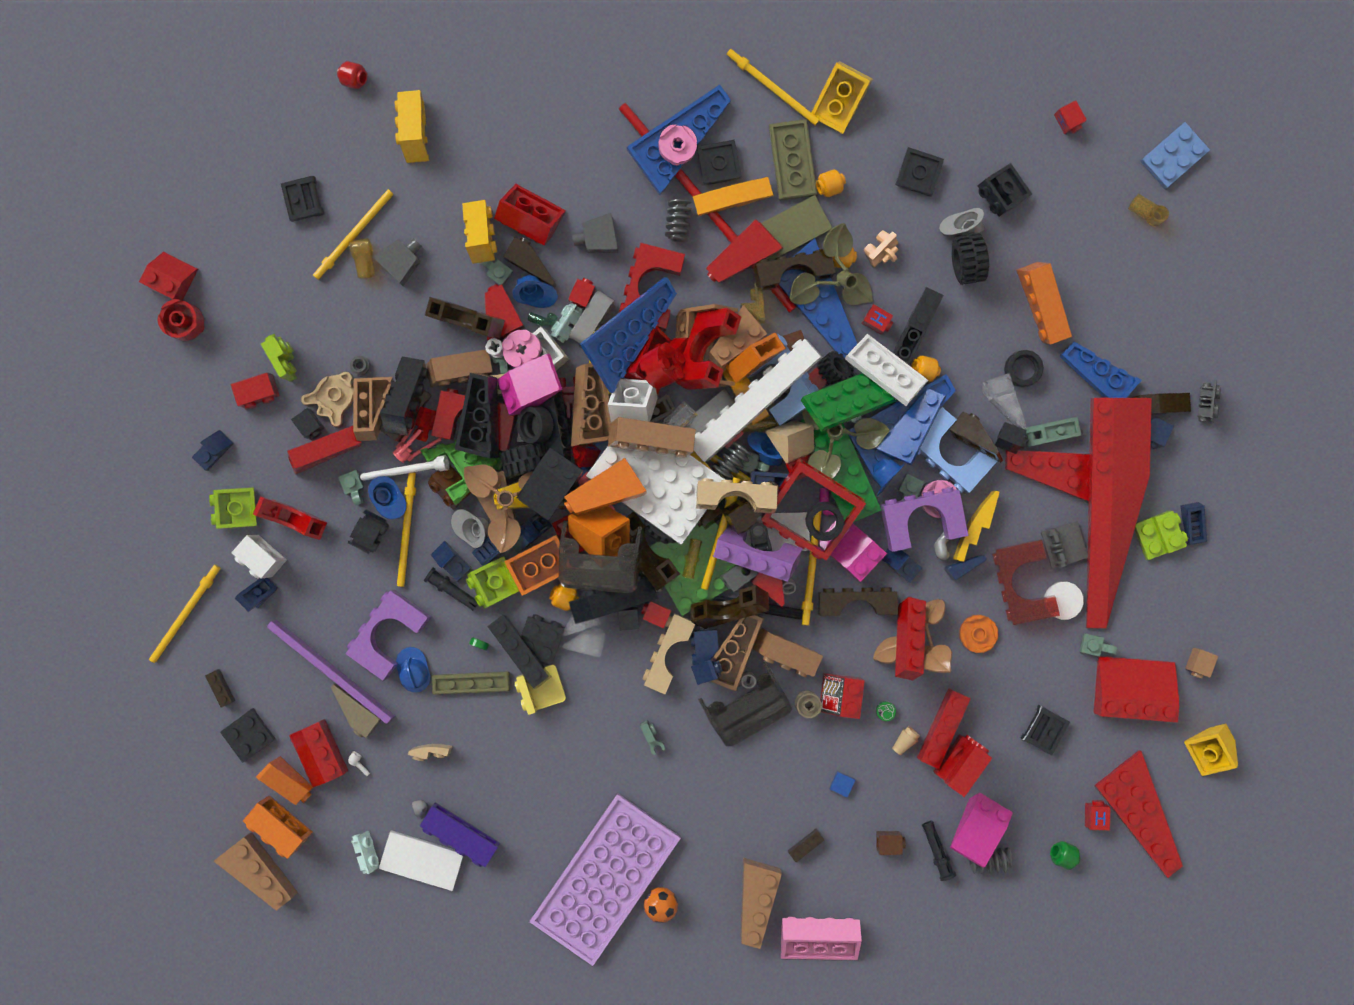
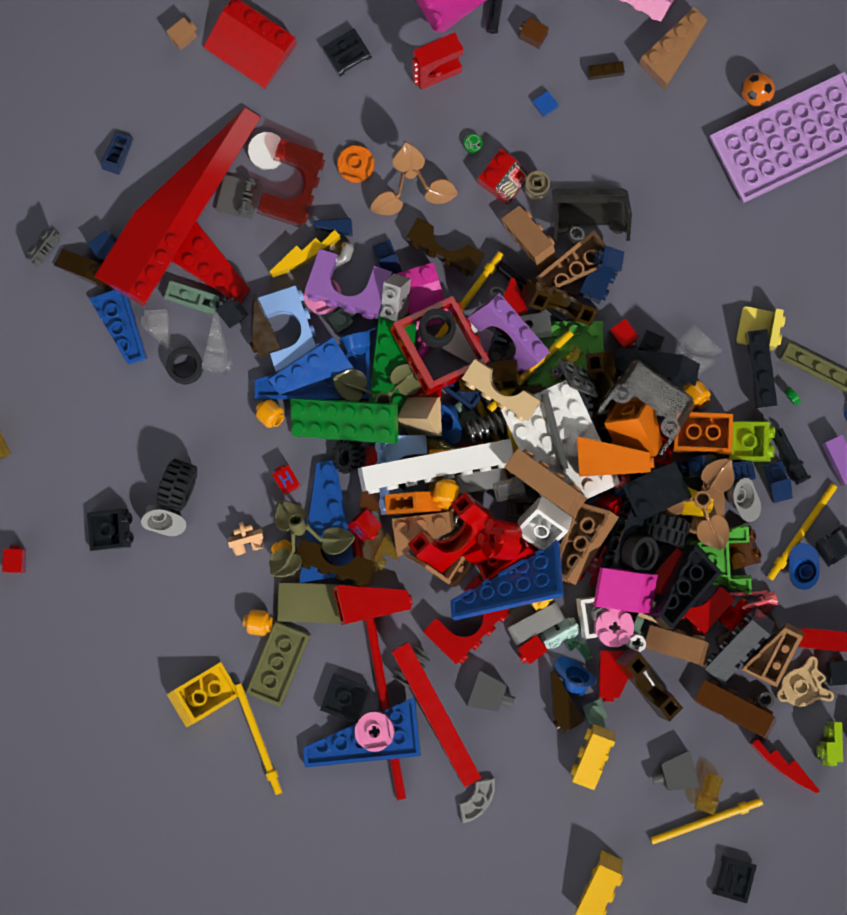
camera: 145 degrees left, 5 degrees down
sand green plate [338,470,365,505] -> none
white piece [360,455,449,481] -> none
red slope [494,184,566,246] -> none
black plate [521,614,565,665] -> none
sand green plate [640,720,665,755] -> none
tan arch [642,613,695,694] -> none
light orange slope [693,177,774,216] -> none
white tile [845,334,928,406] -> none
tan cone [892,726,920,755] -> none
black slope [893,287,944,365] -> none
black plate [895,147,944,197] -> none
red brick [895,597,926,681] -> none
red brick [917,688,971,769] -> none
orange wedge [1016,262,1072,345] -> none
sand green plate [1079,633,1117,656] -> none
lime plate [1135,511,1188,560] -> none
none -> clear slope [141,309,172,350]
none -> red brick [347,509,382,542]
none -> light grey brick [380,274,411,321]
none -> red tile [391,642,481,787]
none -> light orange head [433,479,460,509]
none -> light grey tile [459,778,495,823]
none -> dark grey bar [541,393,569,470]
none -> dark grey hinge [552,359,598,398]
none -> reddish brown wedge [694,679,777,740]
none -> red slope [749,739,820,793]

